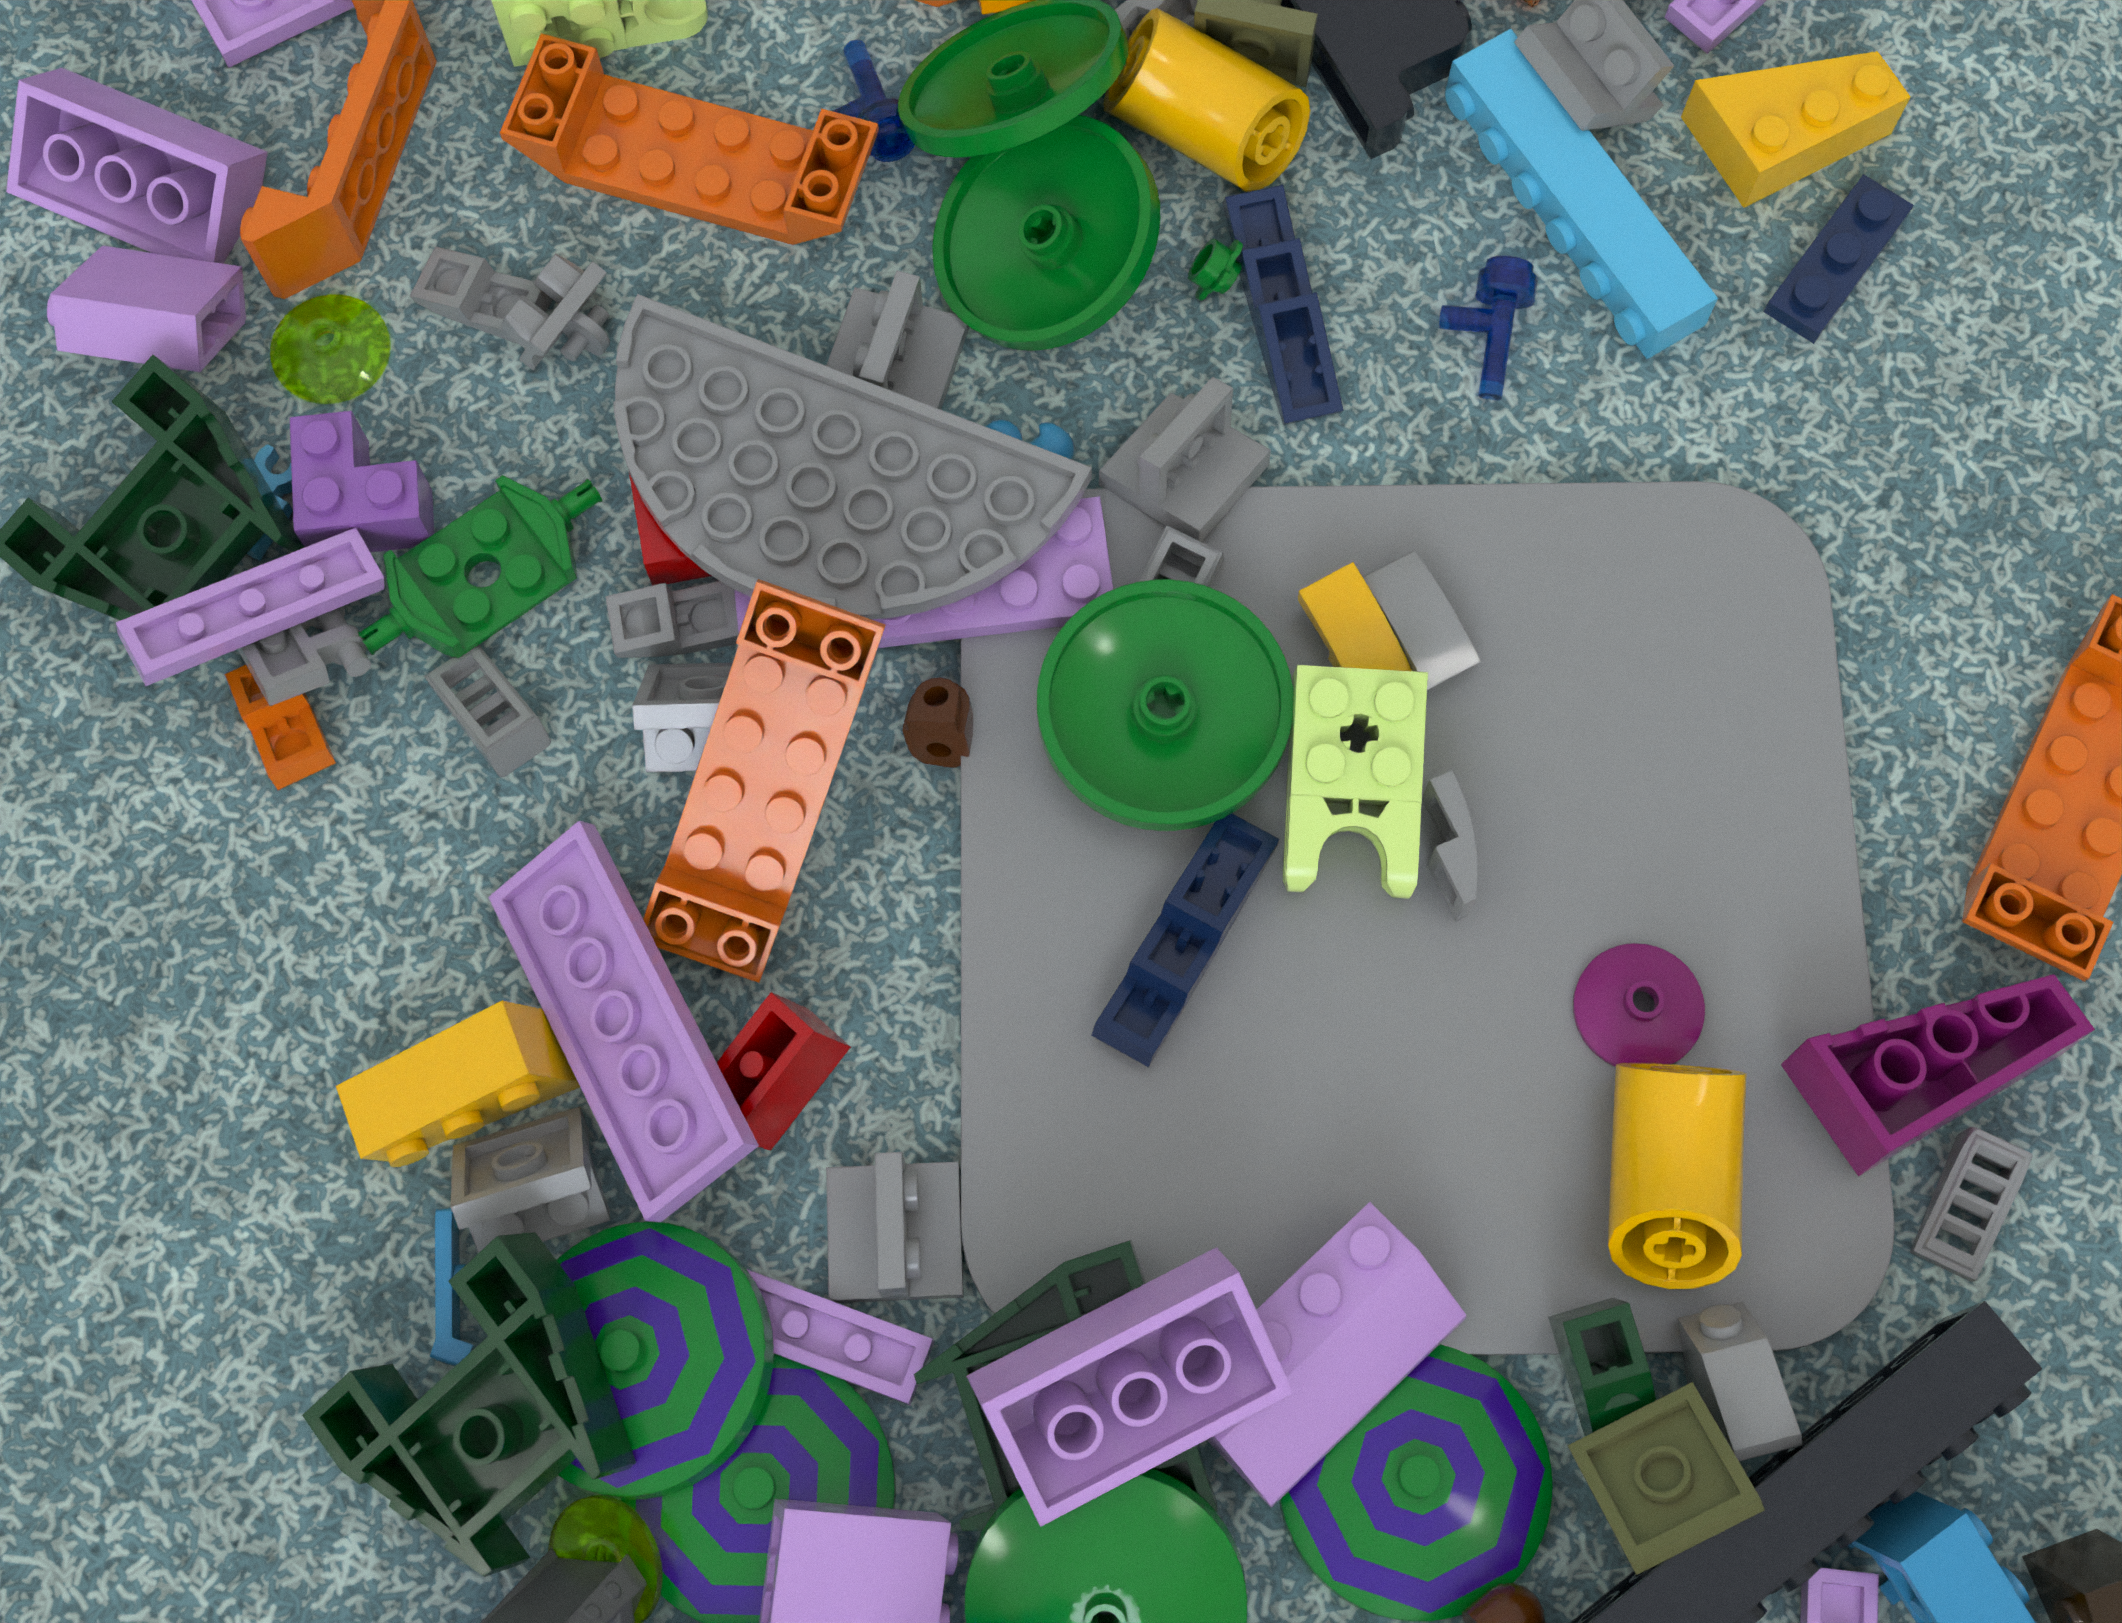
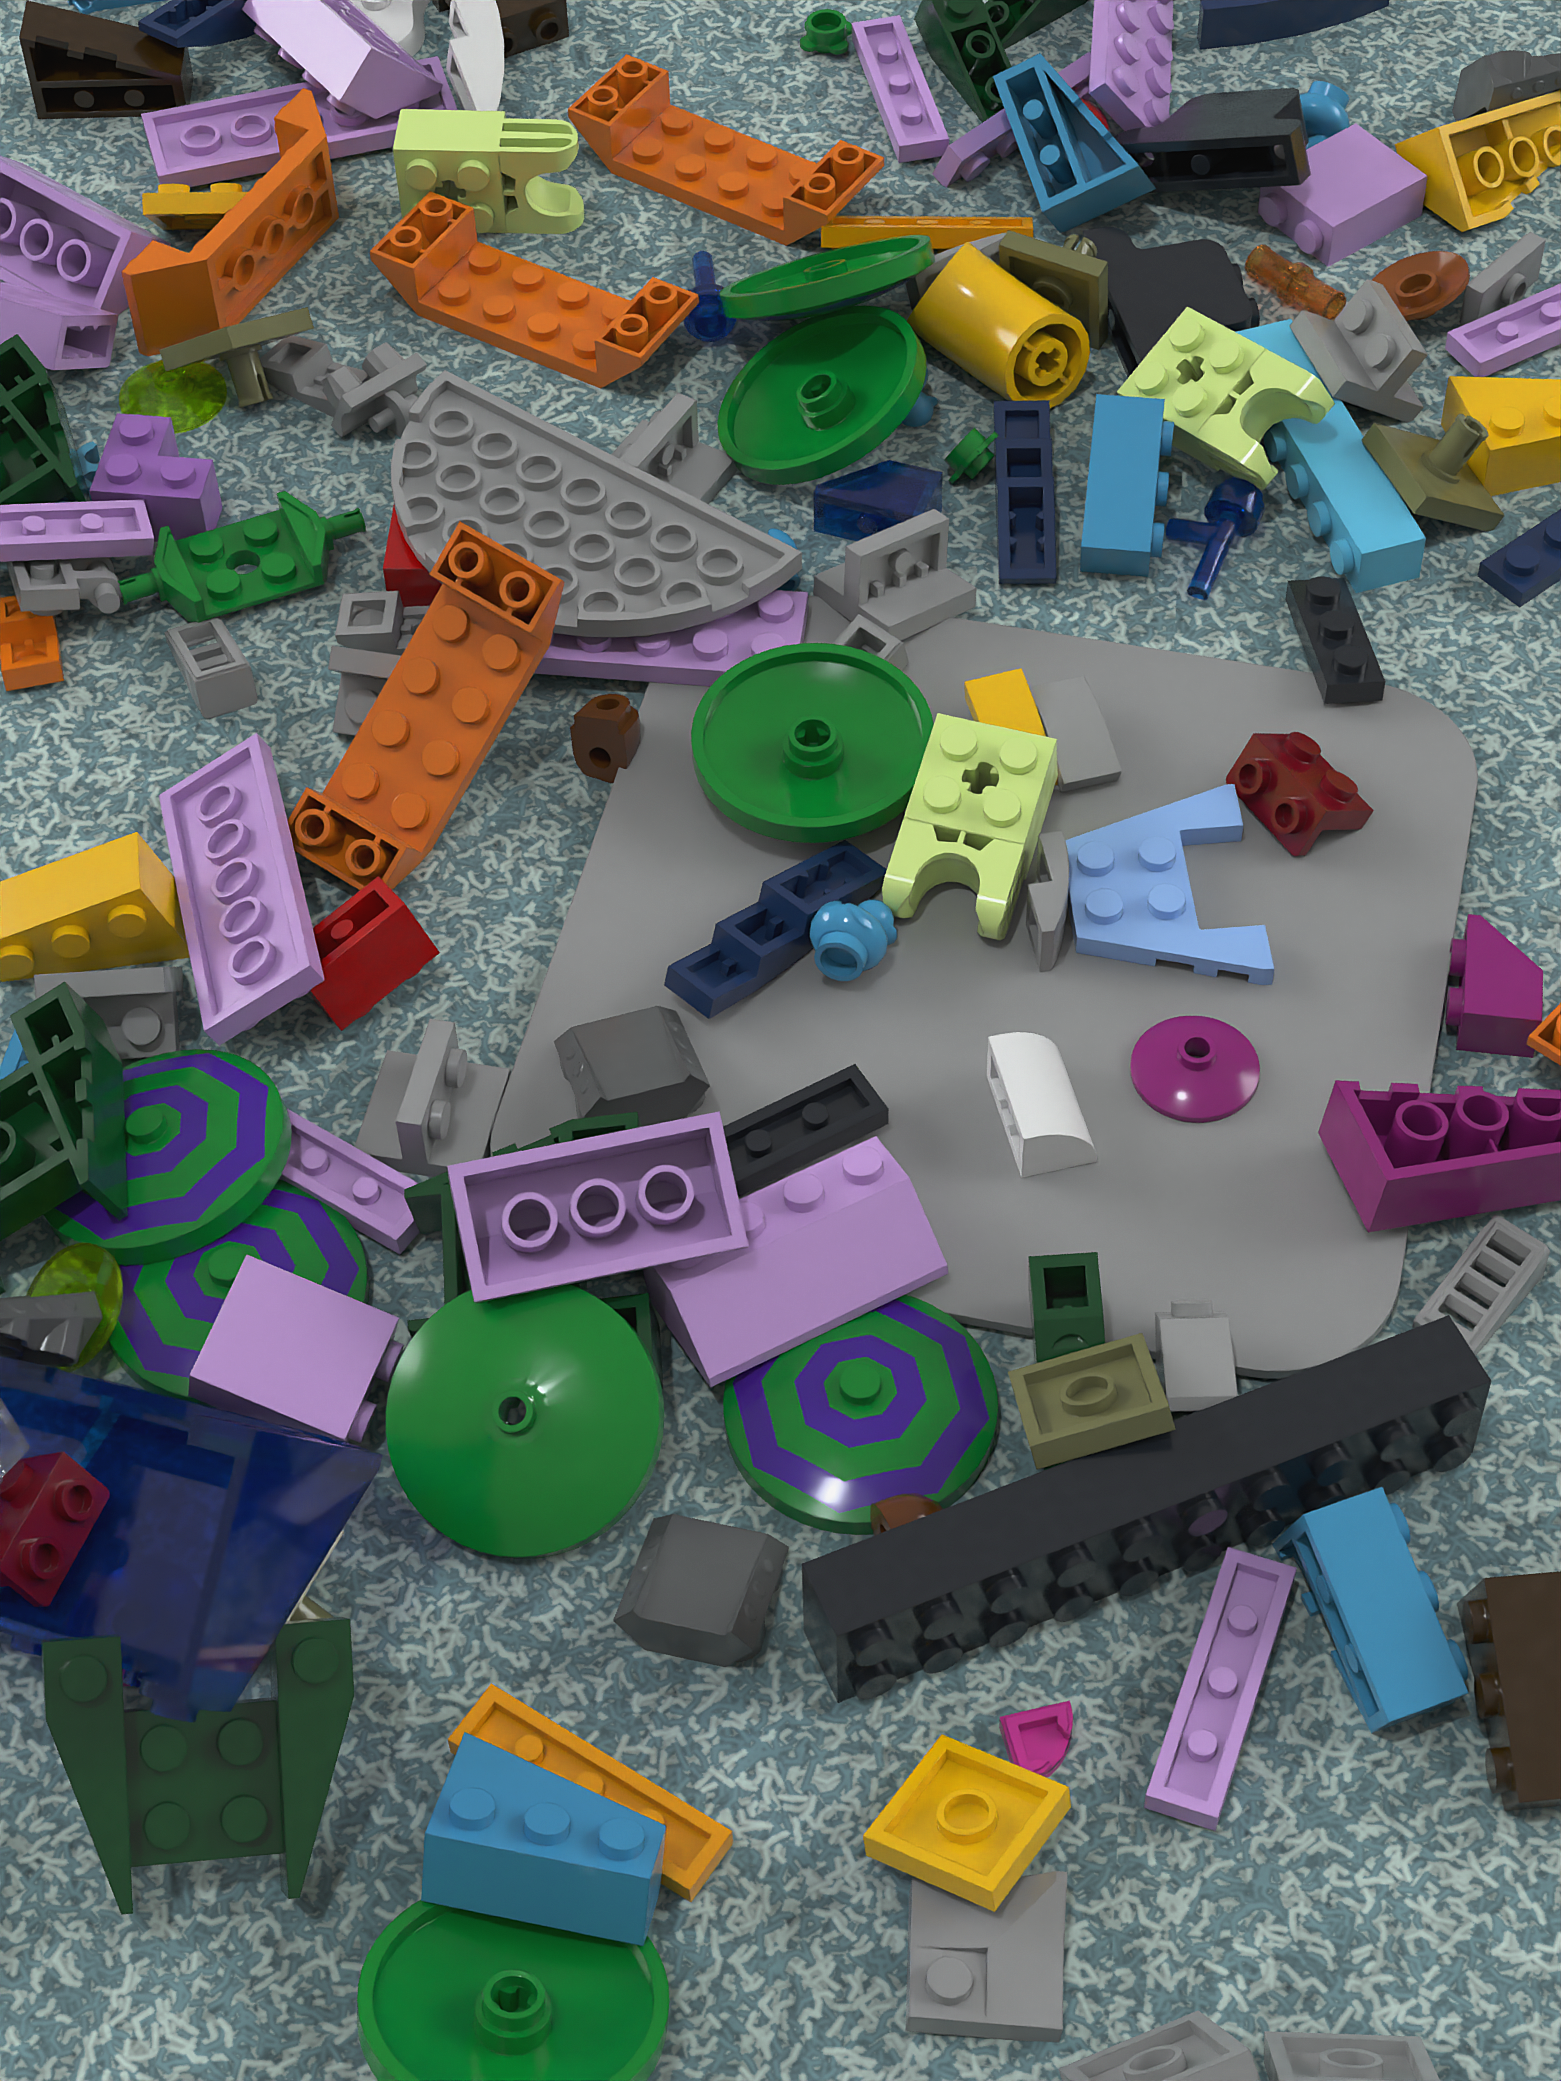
camera: 15 degrees right, 20 degrees down
yellow brick [1608,1063,1747,1289] -> none
none -> yellow plate [142,183,248,230]
none -> olive tile [159,307,314,408]
none -> dark grey slope [554,1006,710,1127]
none -> black plate [723,1064,889,1197]
none -> dark azure animal [810,899,897,981]
none -> clear blue slope [813,460,943,542]
none -> white brick [987,1032,1097,1178]
none -> light blue wing [1065,784,1274,985]
none -> dark azure wedge [1080,394,1174,577]
none -> yellowish green brick [1117,307,1335,491]
none -> dark red bracket [1226,732,1374,856]
none -> black plate [1285,576,1386,704]
none -> olive tile [1361,414,1505,531]
none -> magenta slope [1445,914,1543,1058]

